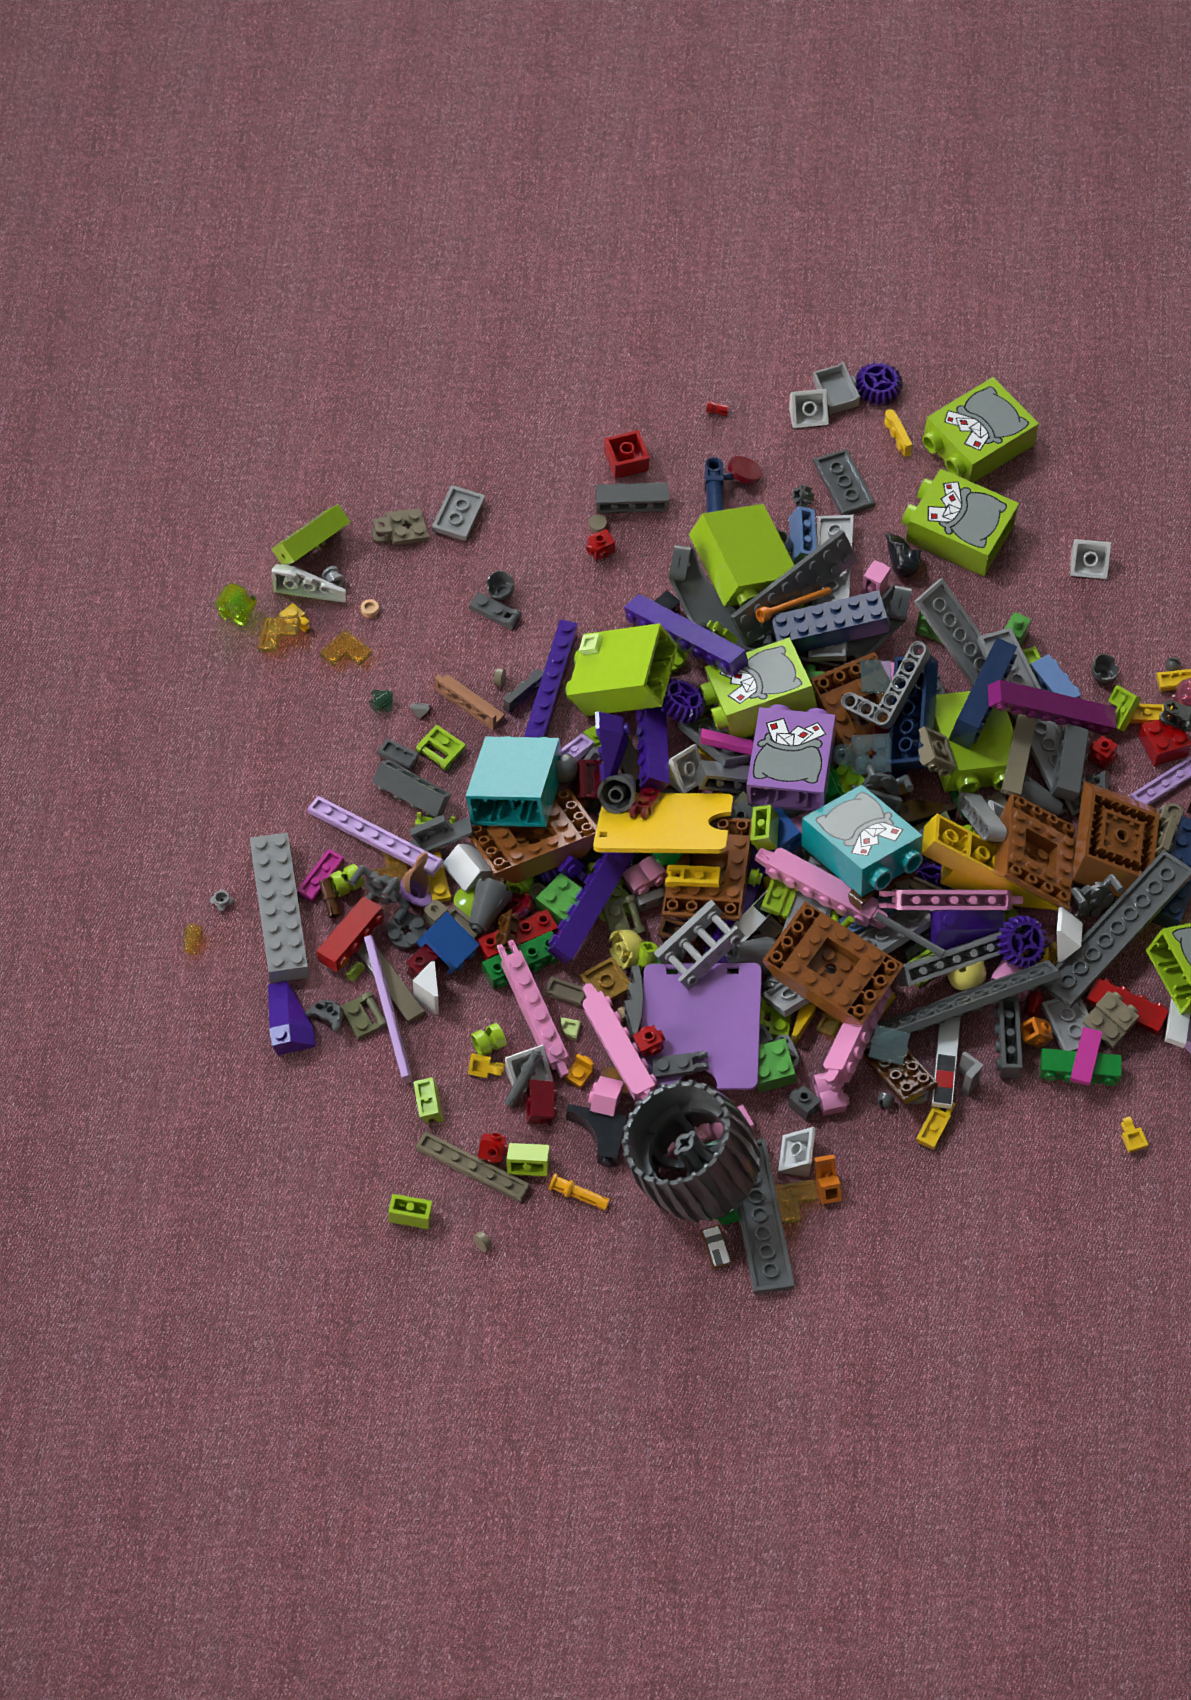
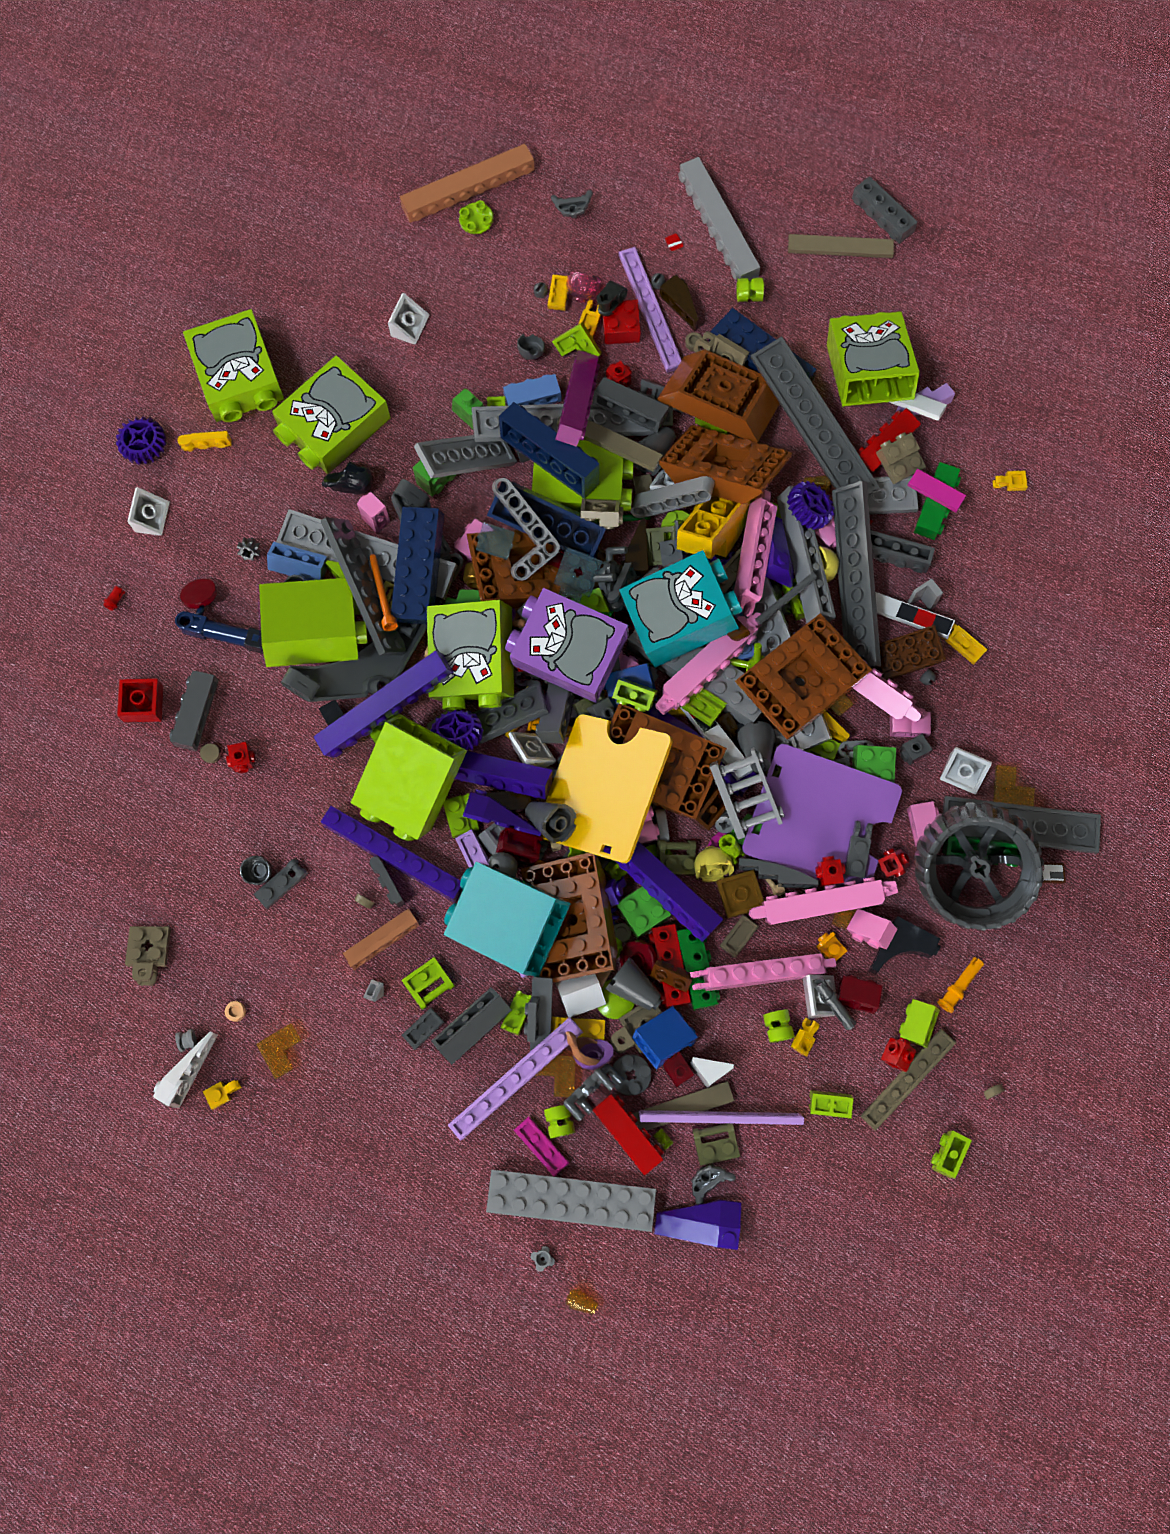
camera: 70 degrees left, 15 degrees up
clear neon green brick [214,583,258,626] -> none
clear yellow plate [257,616,301,653] -> none
lime brick [271,504,351,565] -> none
reddish brown pin [319,878,341,918] -> none
clear green piece [369,690,393,713] -> none
light grey plate [432,485,485,541] -> none
yellowish green tile [561,1017,581,1041] -> none
yellowish green tile [579,633,603,655] -> none
dark red hinge [629,787,661,819] -> none
yellow plate [665,865,721,888] -> none
dark pink tile [700,728,754,755] -> none
lime plate [706,620,738,644] -> none
lime plate [748,868,762,887] -> none
light grey container [813,362,860,415] -> none
dark grey tile [813,449,875,515] -> none
orange brick [813,1154,842,1204] -> none
clear light blue piece [868,1025,910,1065] -> none
orange brick [1020,1017,1053,1047] -> none
white slope [1057,907,1083,962] -> none
dark grey plate [1071,874,1124,935] -> none

